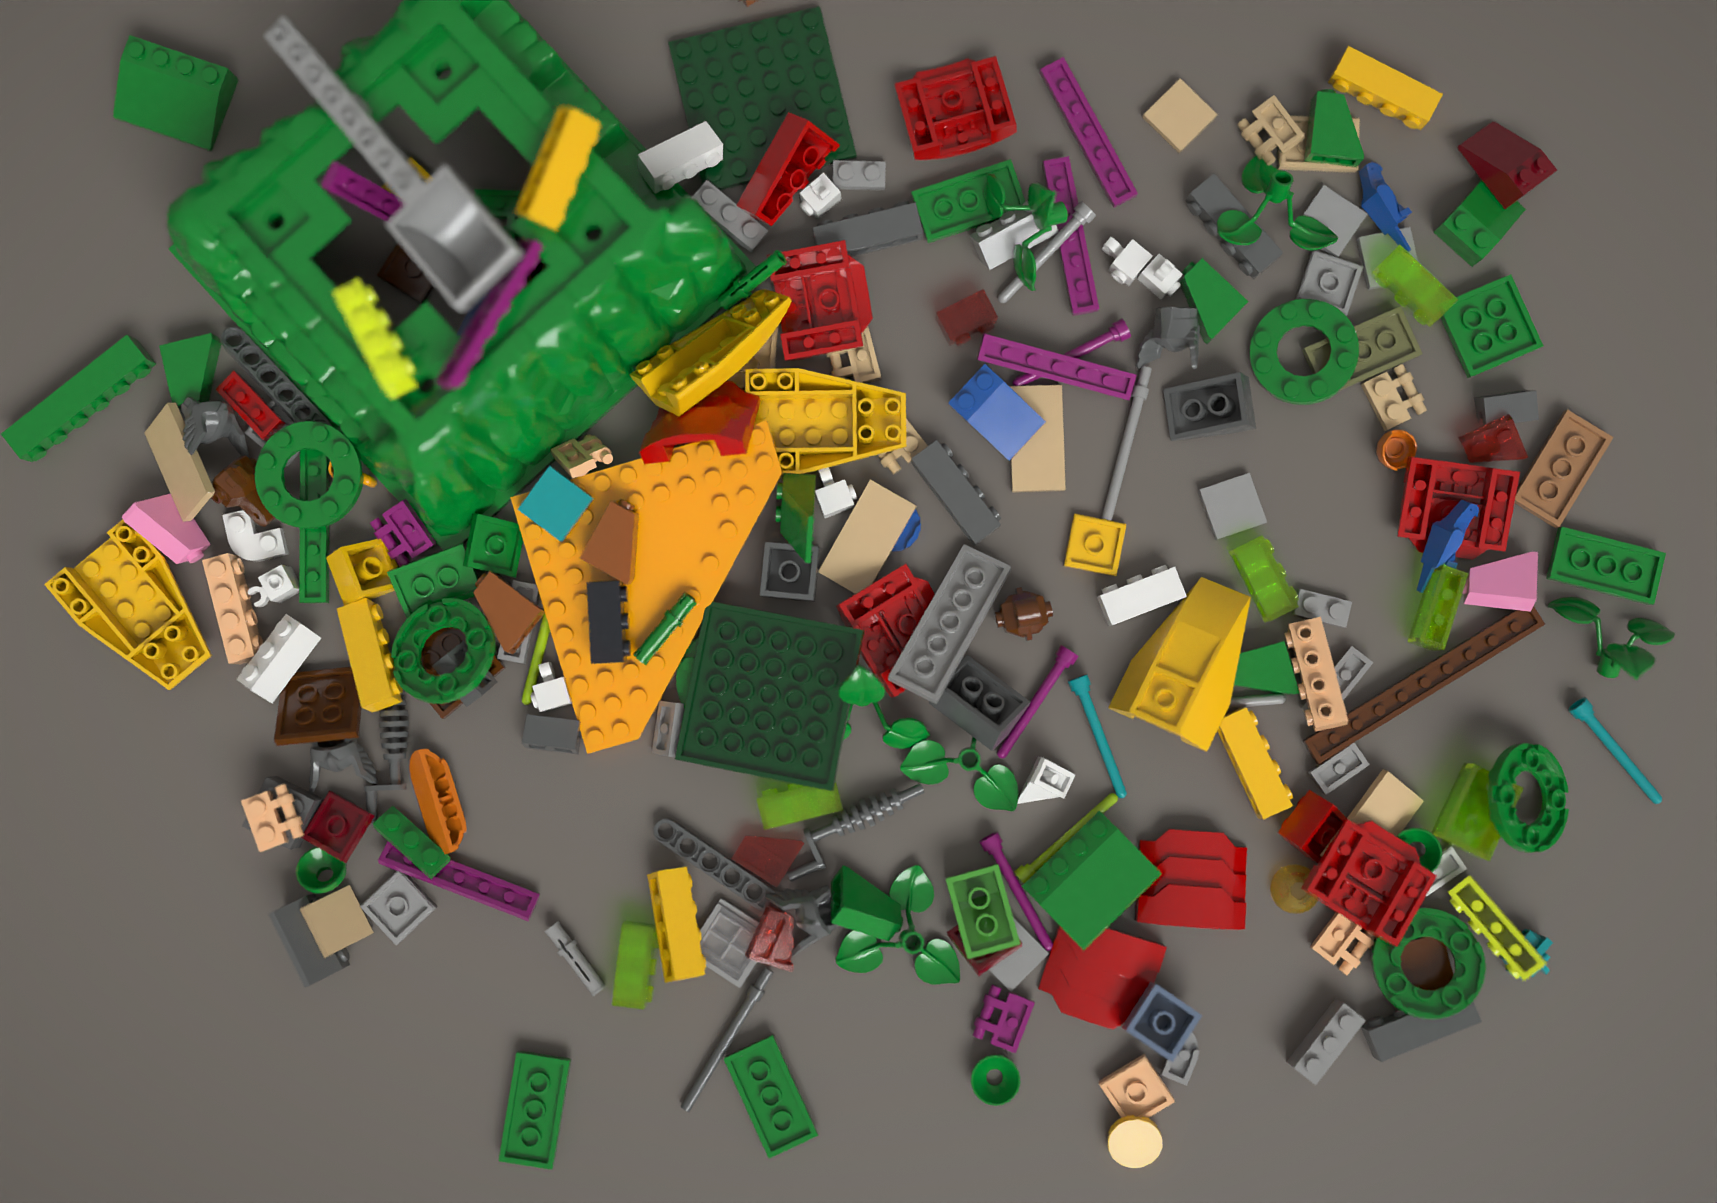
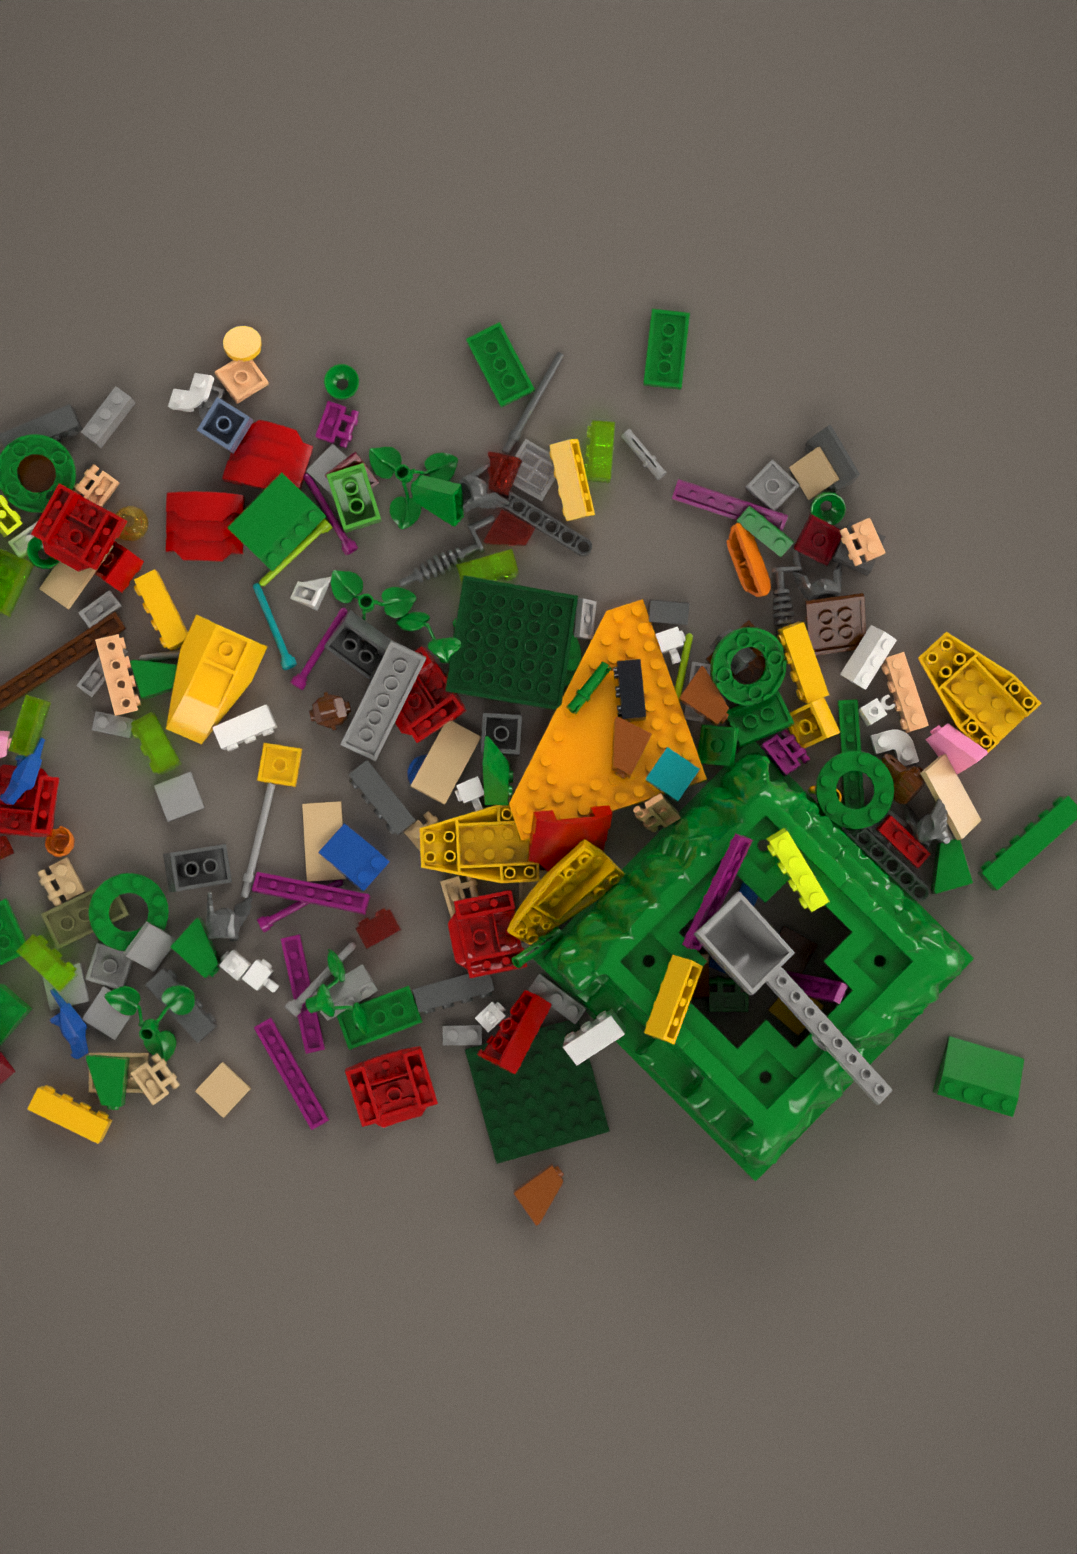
camera: 170 degrees right, 0 degrees up
none -> light grey tile [123,921,177,972]
none -> white plate [168,373,214,412]

